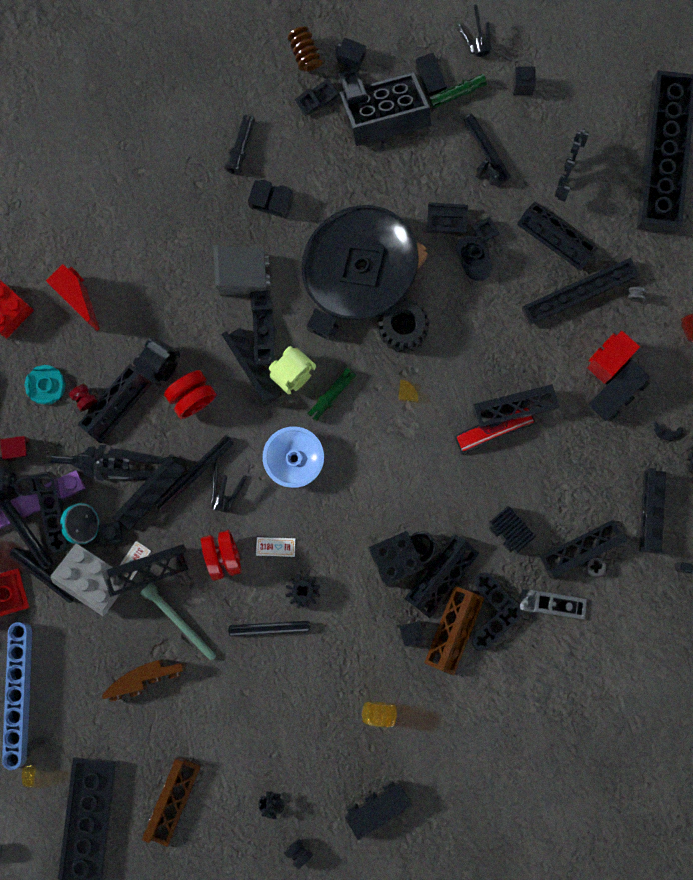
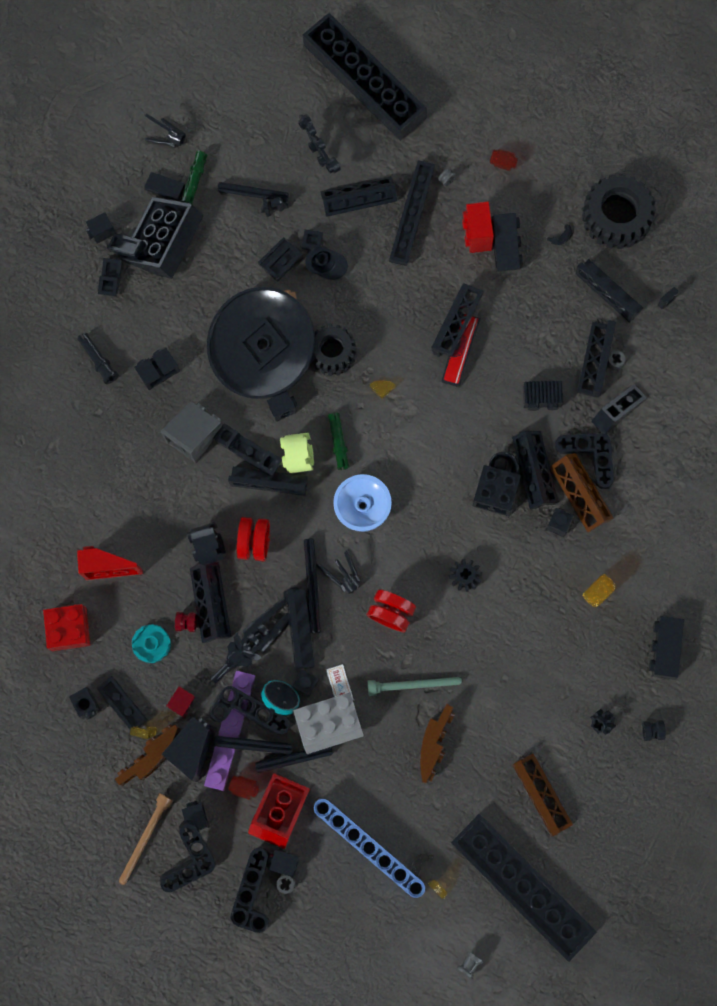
camera: 50 degrees left, 5 degrees down
black fence [102,544,189,597] -> none
black axle [228,621,310,636] -> none
white sticker [256,537,295,557] -> none
reddish brown piece [288,26,323,71] -> none
black brick [513,66,536,95] -> none

